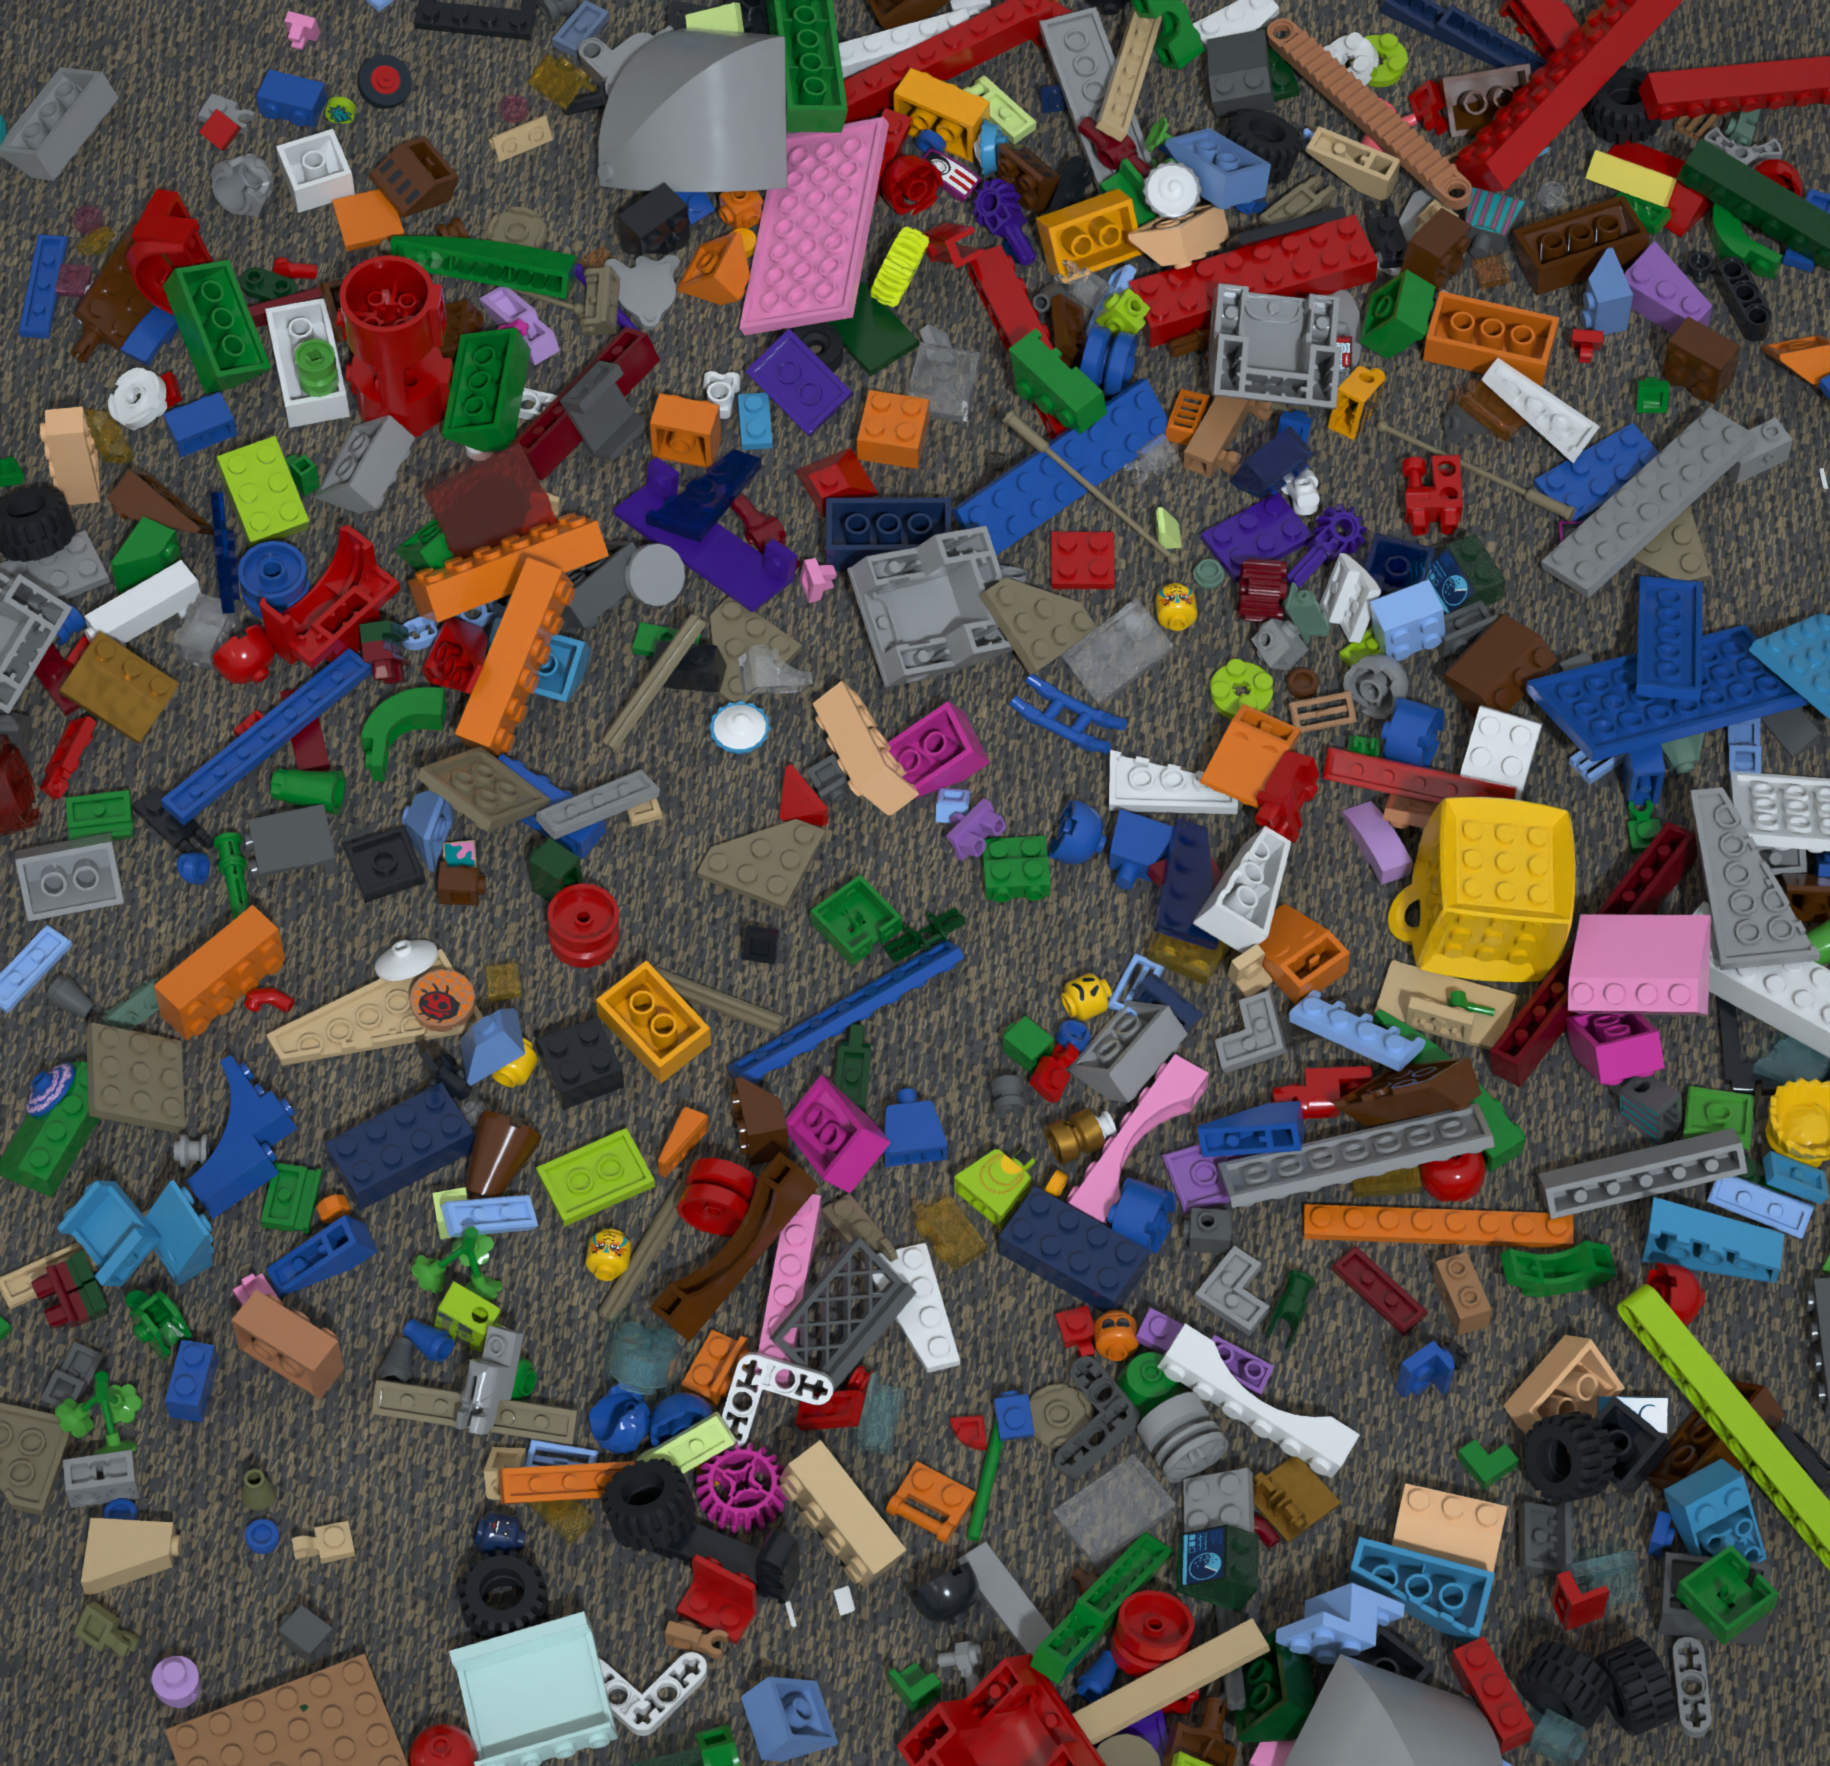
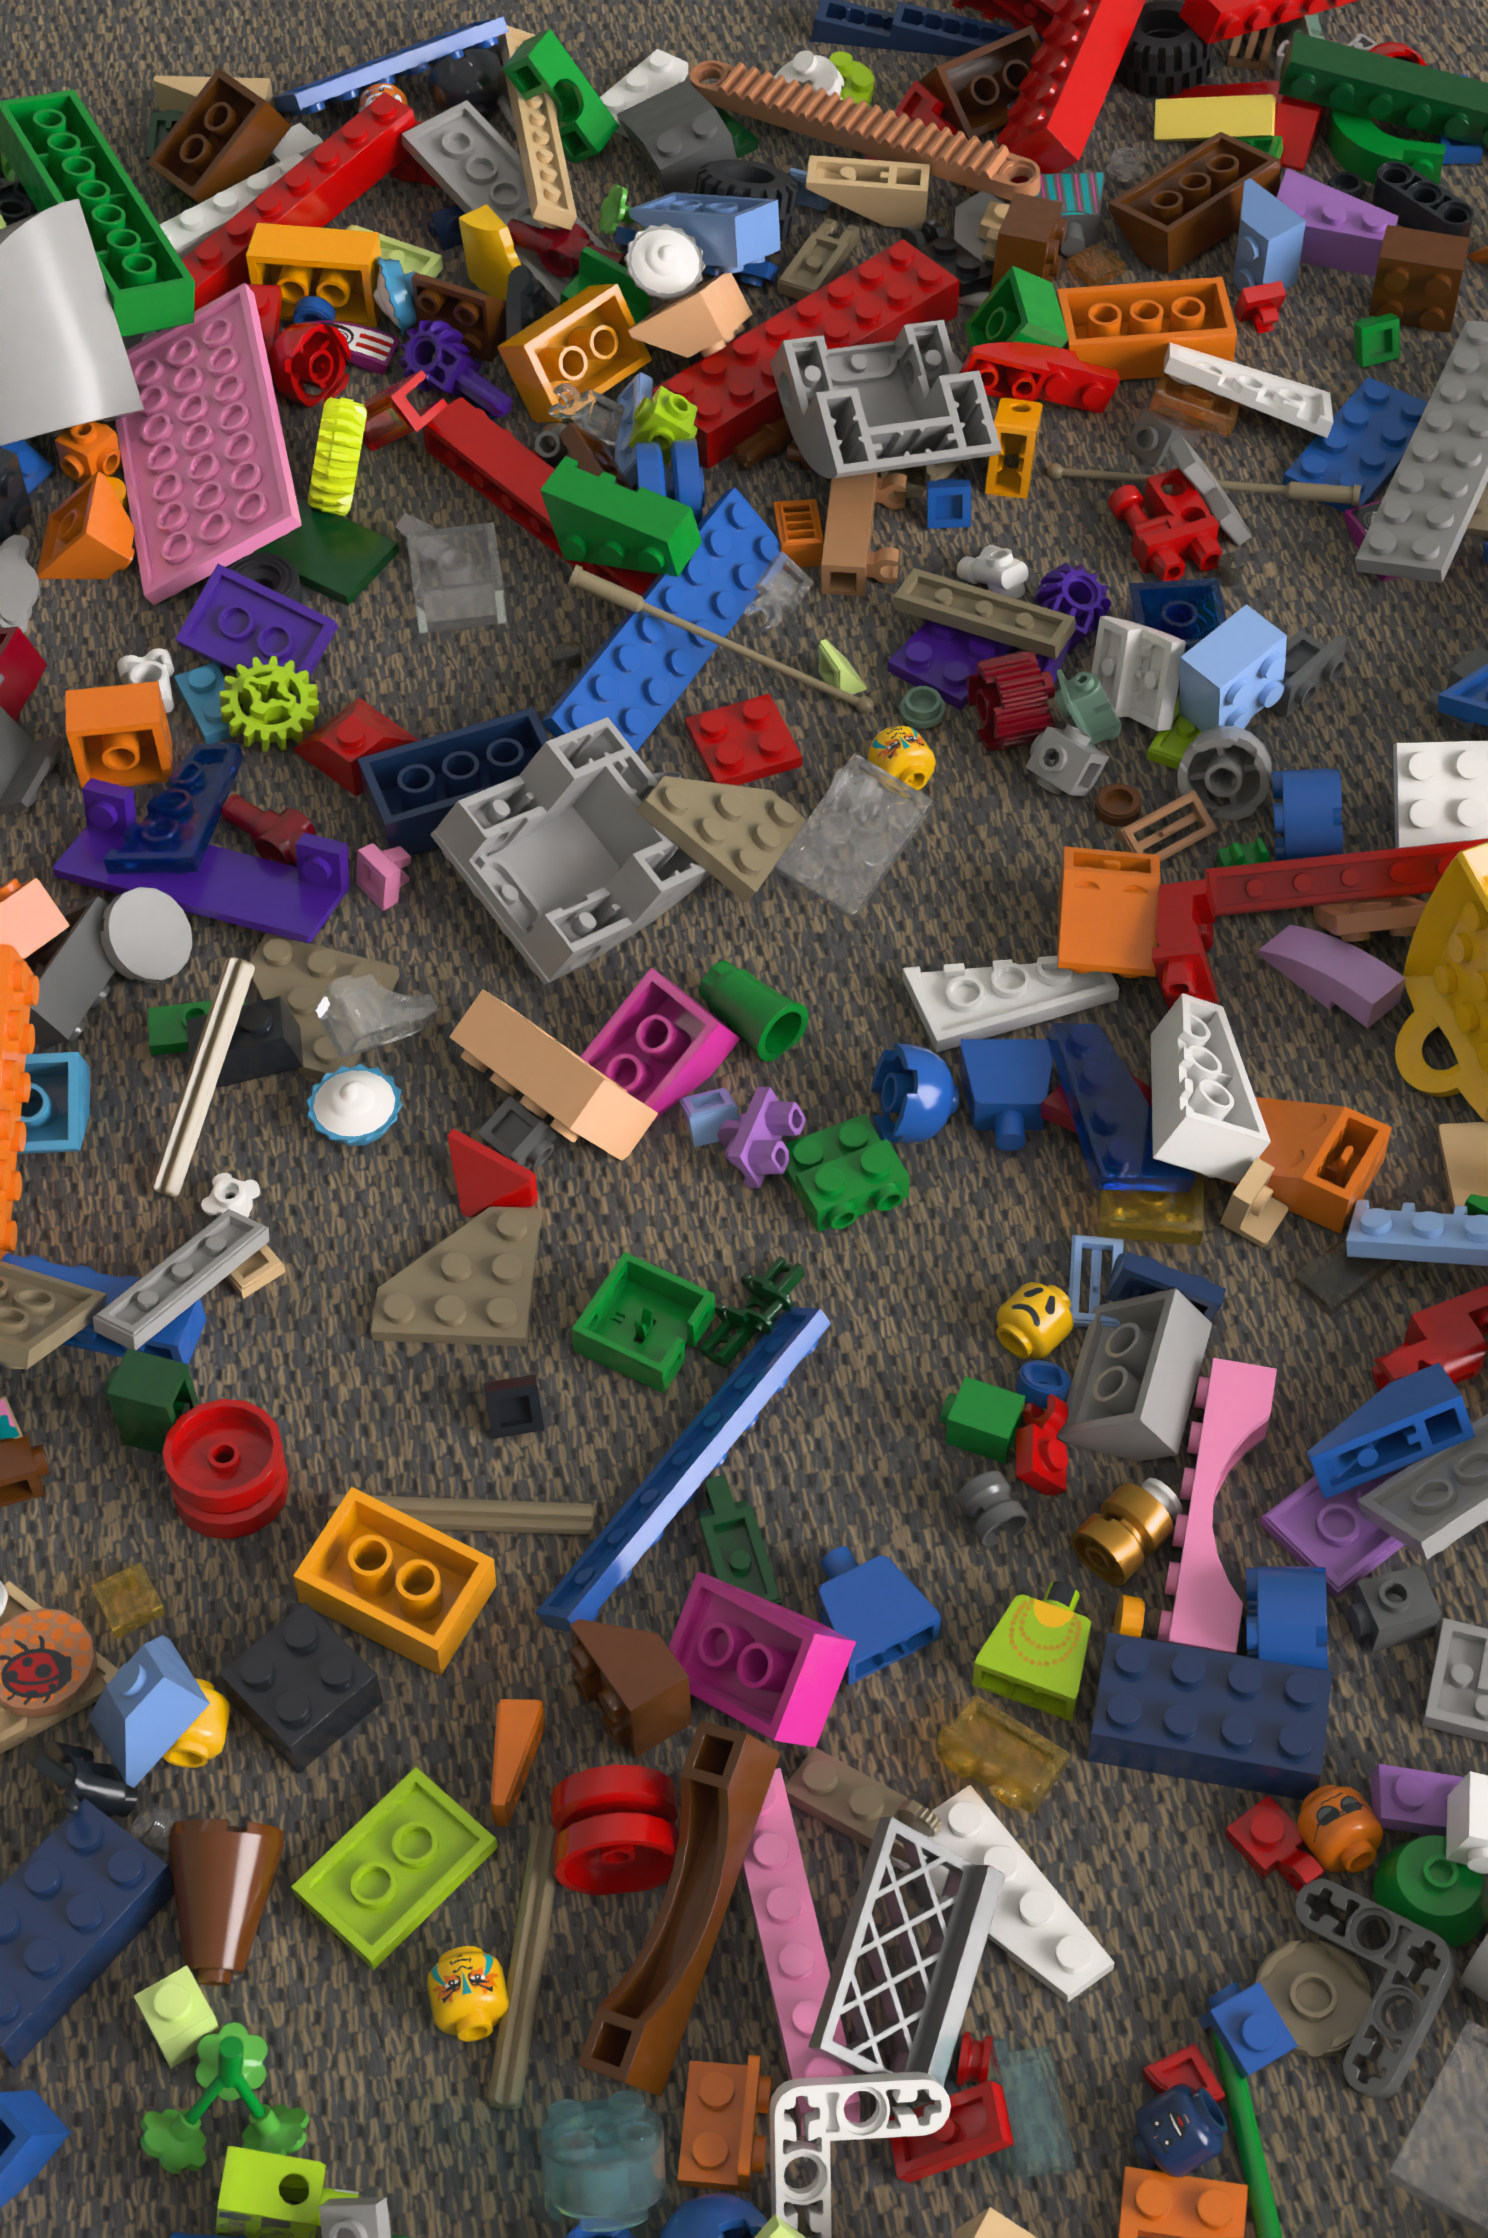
camera: 20 degrees left, 5 degrees down
light blue tile [441,1195,538,1237] -> none
orange brick [857,390,930,469] -> none
blue piece [1008,674,1127,754] -> none
lime plate [1210,659,1273,719] -> none
light grey plate [1215,990,1287,1073] -> none
black tile [1226,207,1347,252] -> none
clear blue slope [1229,426,1314,499] -> none
slope [1426,533,1506,615] -> none
reddish brown slope [1442,614,1558,720] -> none
none -> white plate [201,1173,260,1218]
none -> lime gear [219,656,319,752]
none -> yellow slope [458,204,521,301]
none -> green plant [699,960,809,1062]
none -> dark tan plate [893,568,1076,659]
none -> red slope [959,342,1120,413]
none -> dark blue head [1133,2083,1228,2178]
none -> light grey tile [1169,435,1252,546]

